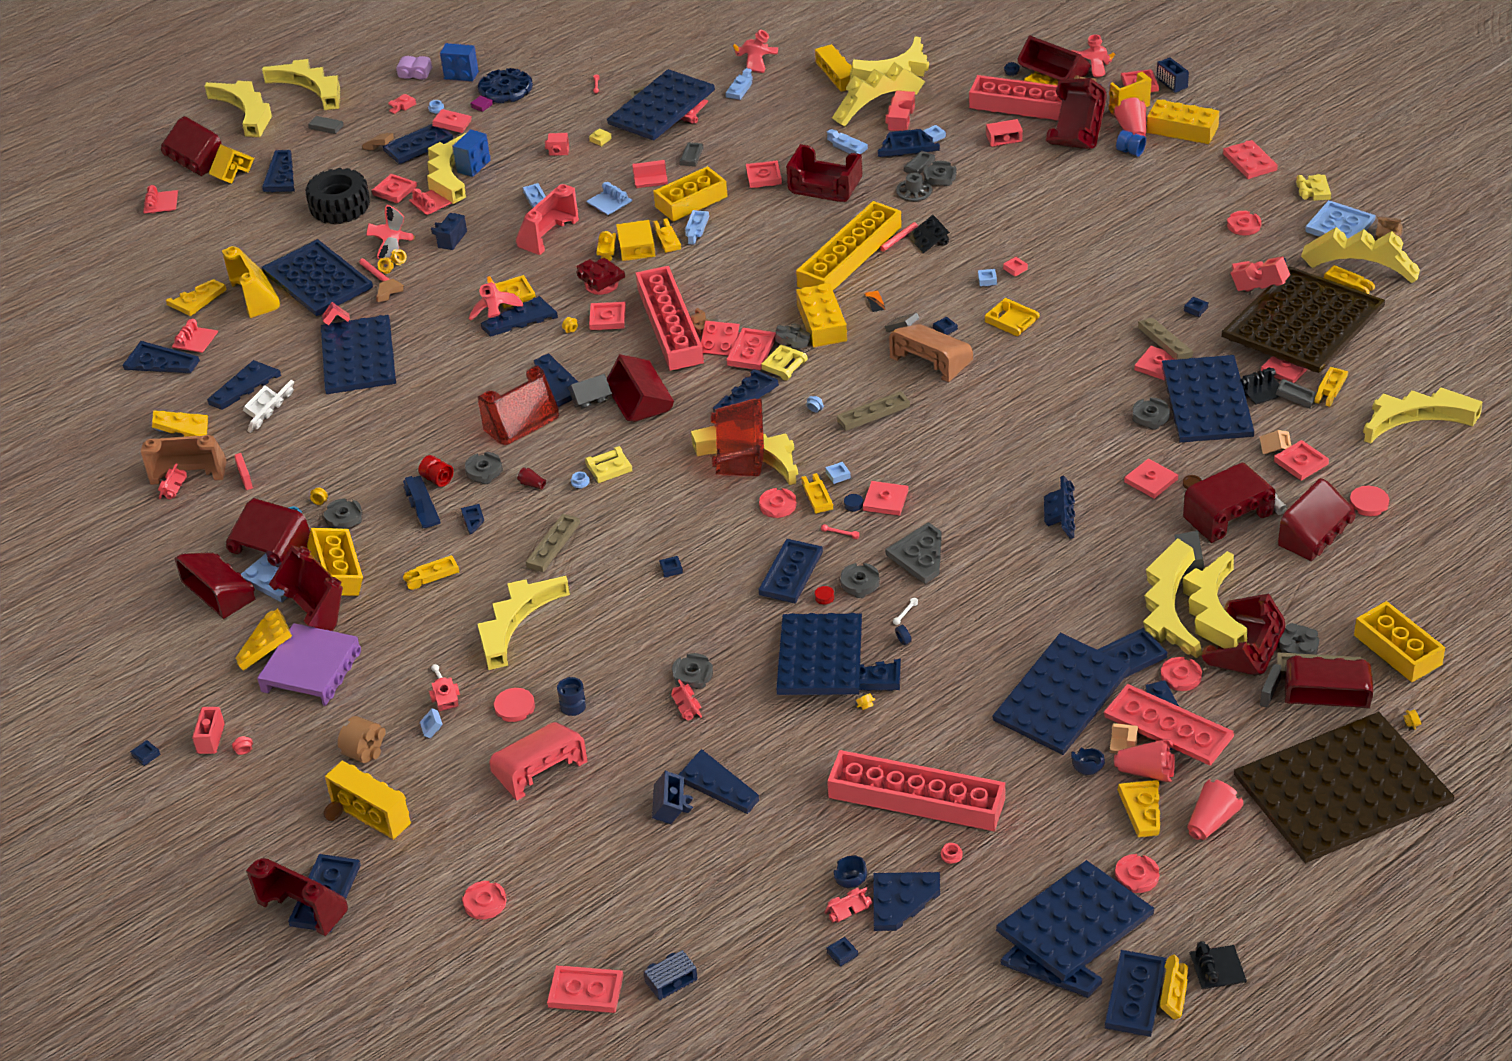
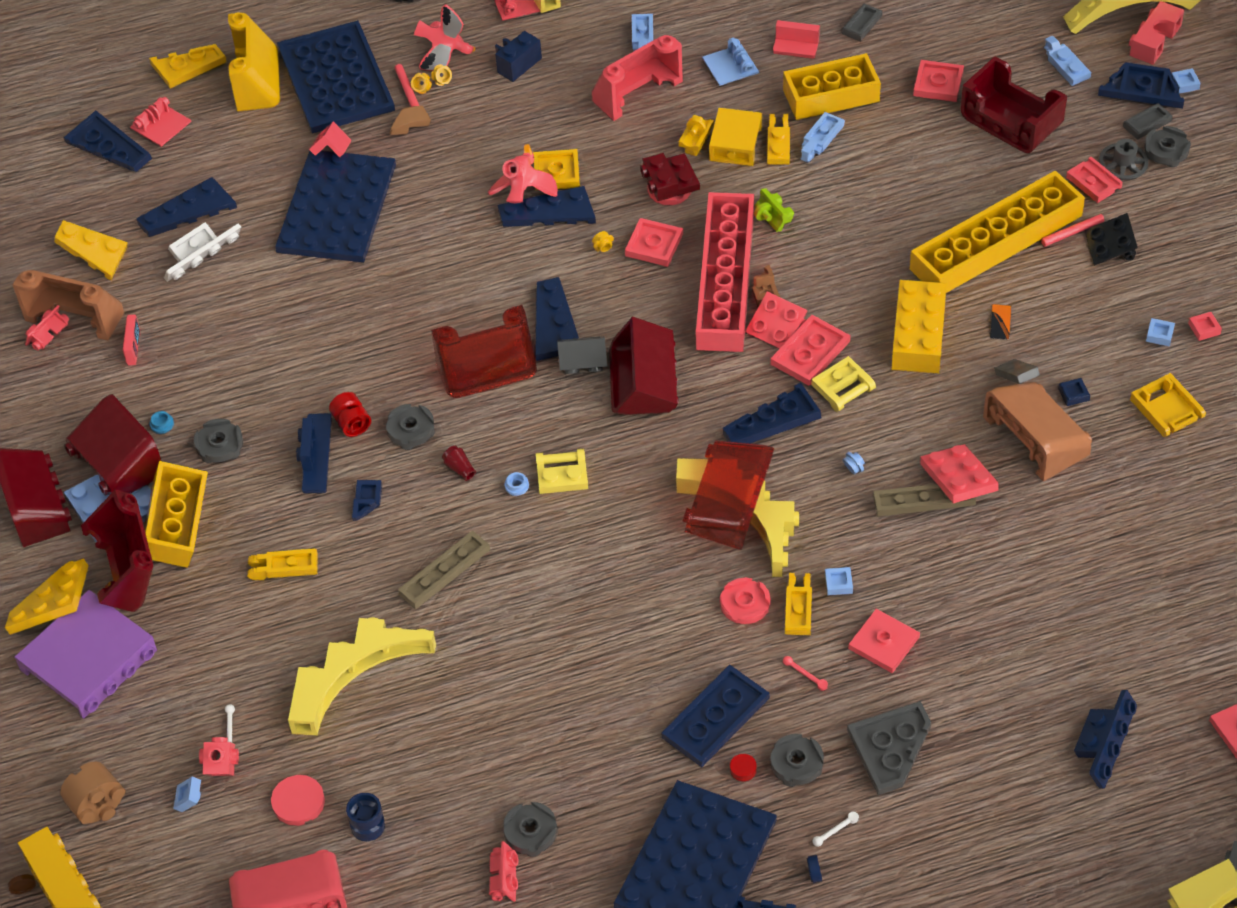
camera: 20 degrees right, 10 degrees up
yellow plate [310,487,328,505] -> none
dark blue tile [659,556,683,578] -> none
dark grey plate [775,324,811,348] -> none
dark blue tile [844,494,863,512] -> none
none -> lime hips [754,188,794,232]
none -> coral plate [920,444,998,503]
none -> coral plate [1066,157,1123,203]

